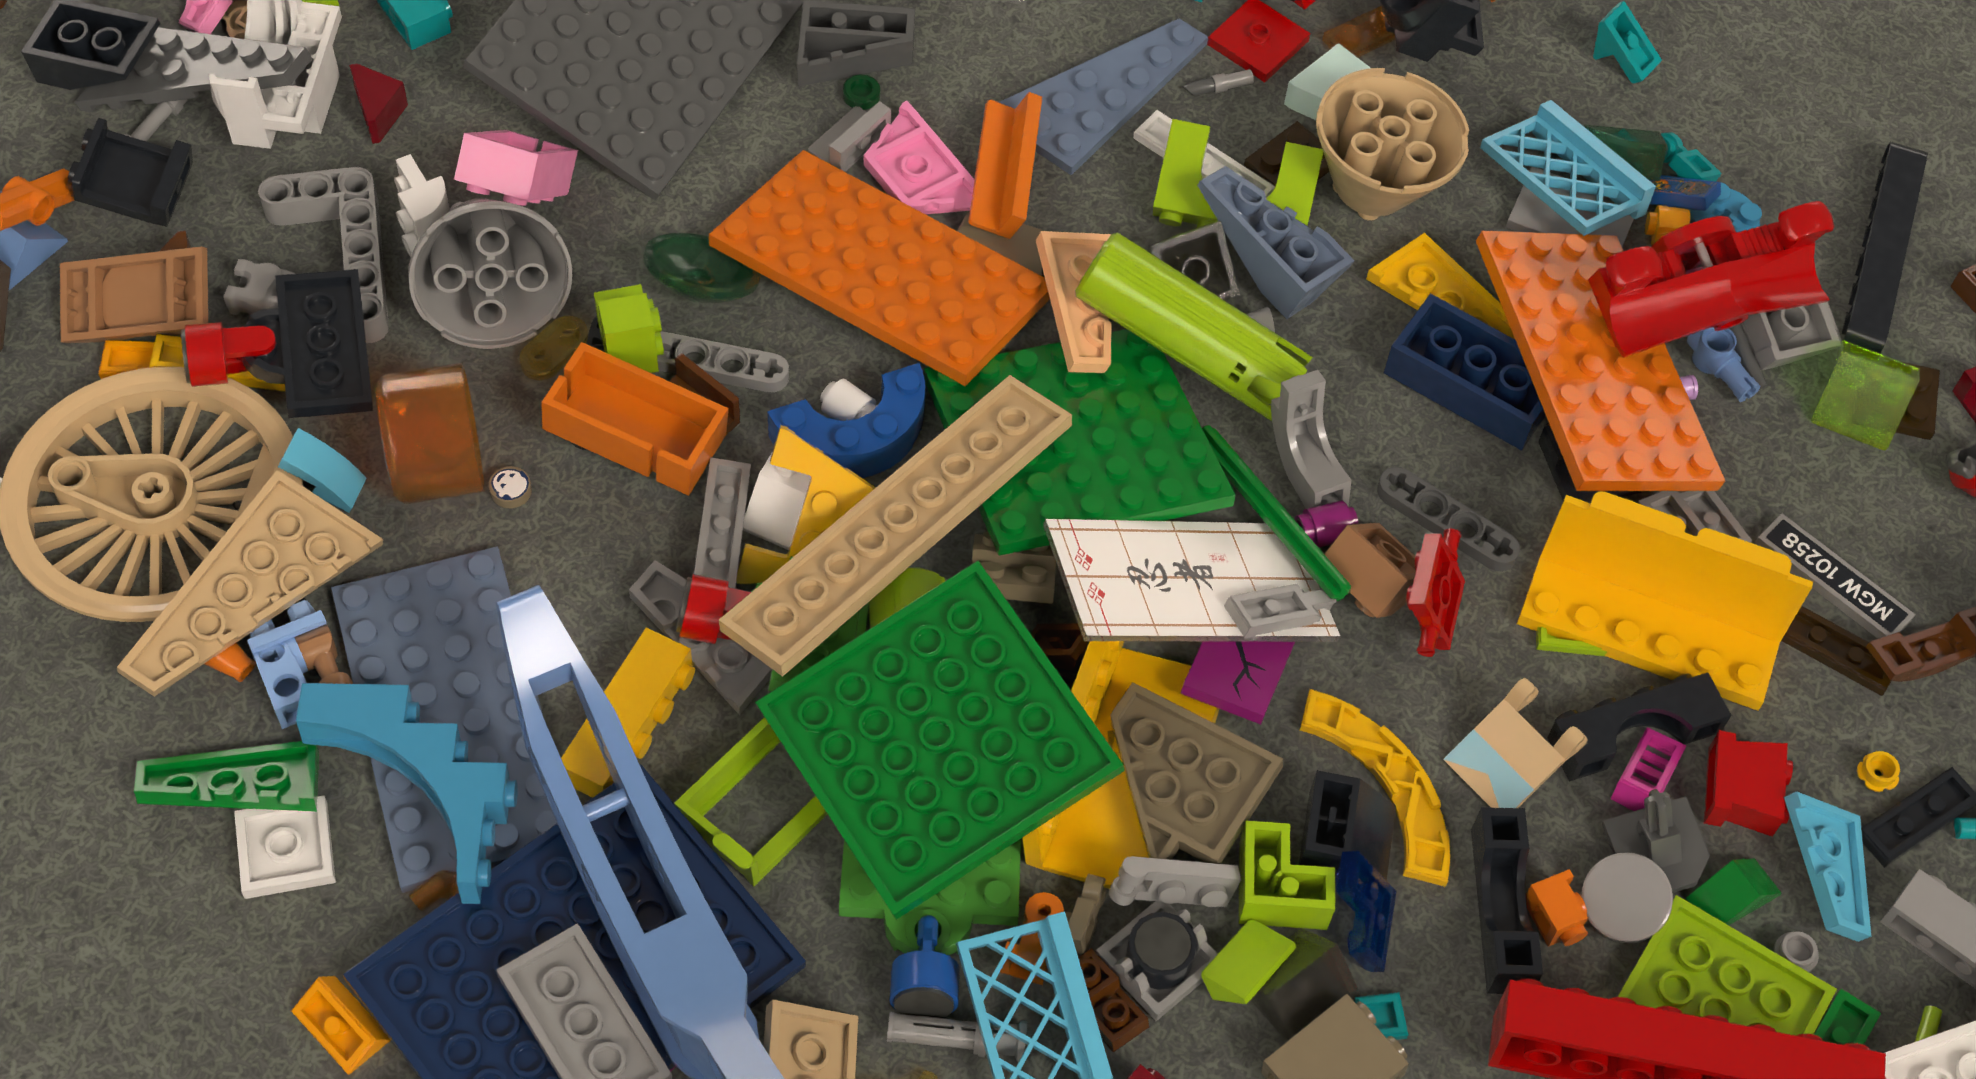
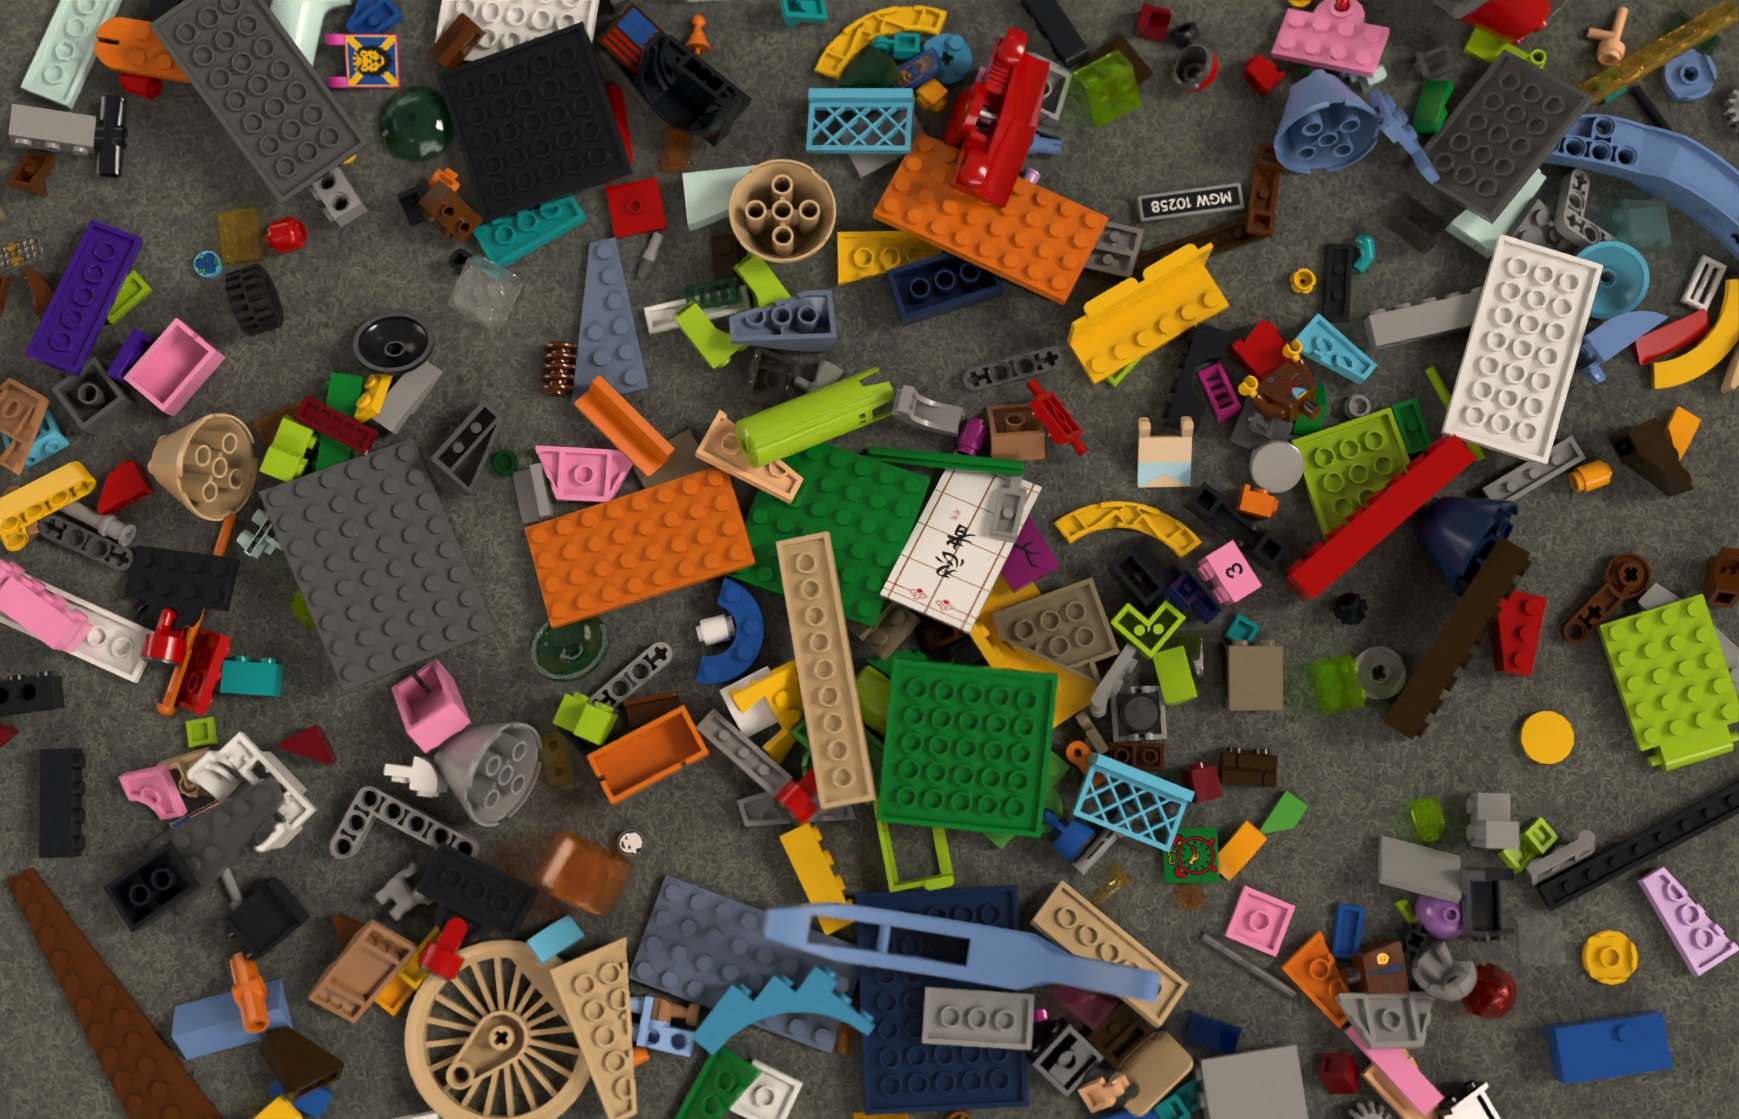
camera: 50 degrees left, 25 degrees up
none -> reddish brown piece [539,341,578,398]
none -> clear green slope [683,277,743,309]
none -> yellow tile [814,5,947,81]
none -> bright pink brick [1197,540,1262,607]
none -> reddish brown torso [1238,339,1321,423]

